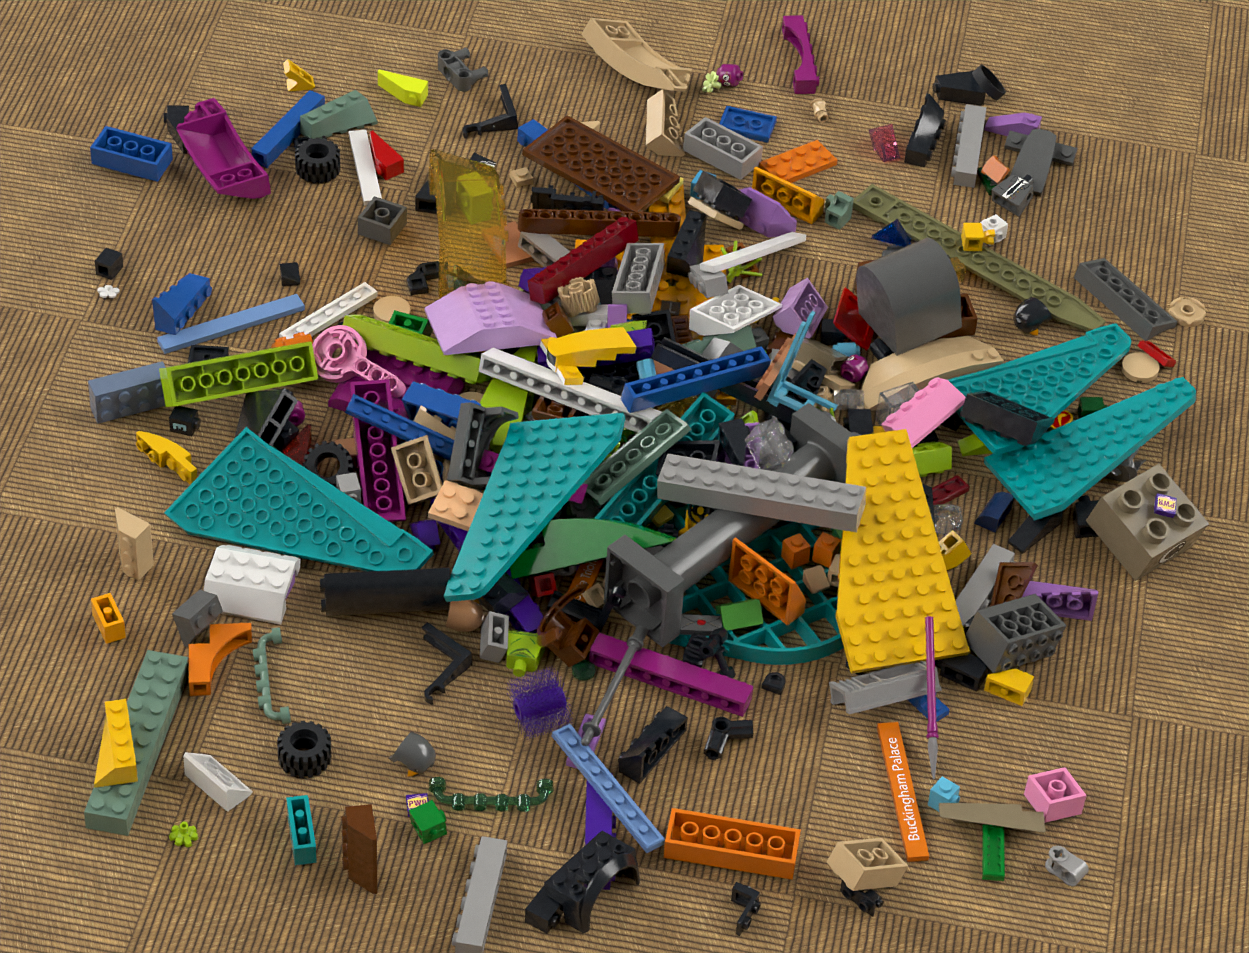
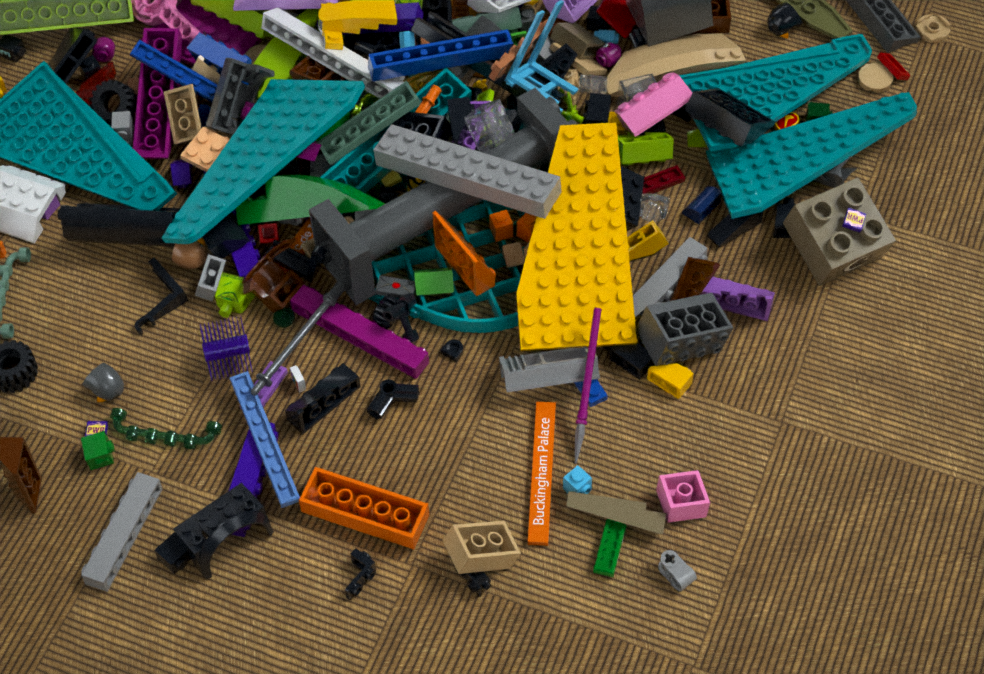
camera: 15 degrees right, 10 degrees up
none -> white tile [290,365,306,393]
none -> orange axle [415,85,442,114]

